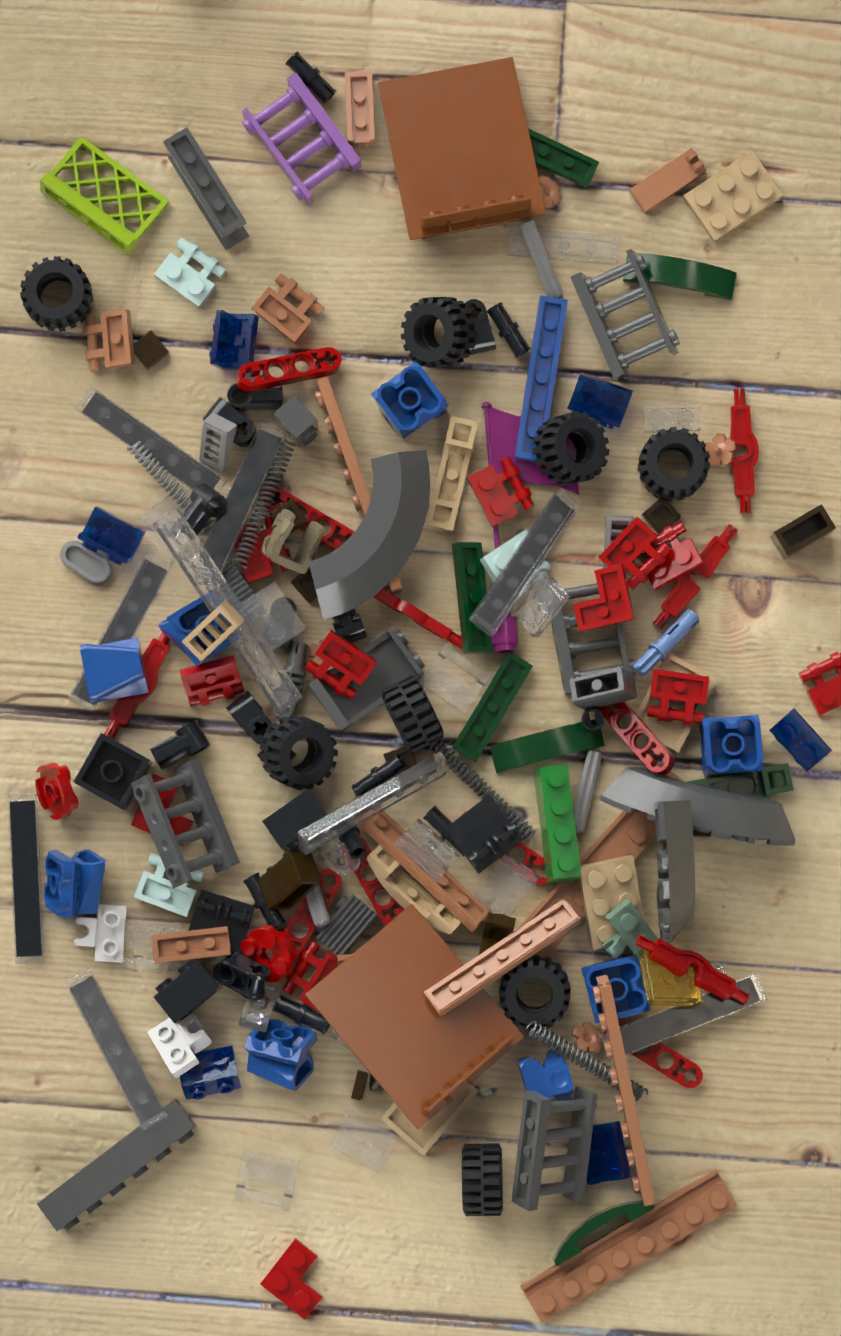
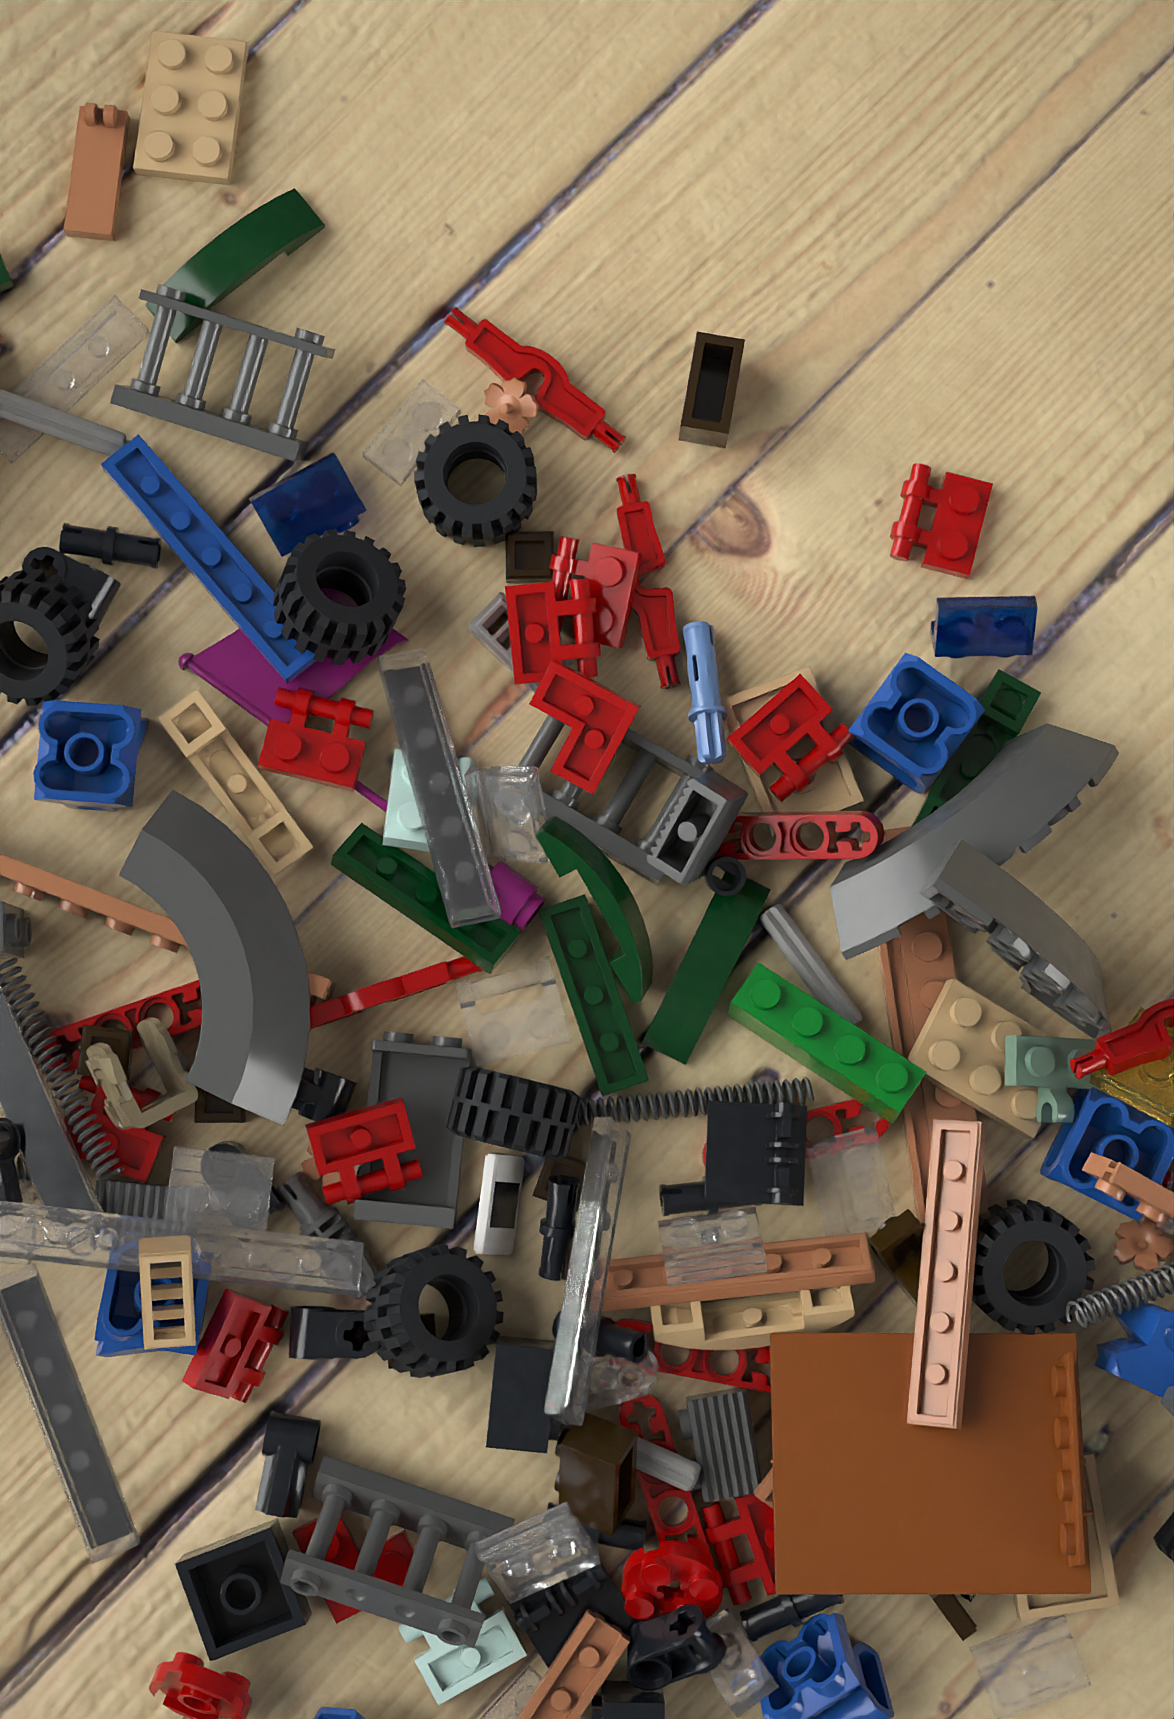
camera: 50 degrees left, 0 degrees up
blue piece [80,637,148,703] -> none
red piece [104,632,171,740] -> none
none -> slope [473,1152,525,1255]
none -> clear plate [476,1502,600,1604]
none -> dark green slope [535,816,653,1004]

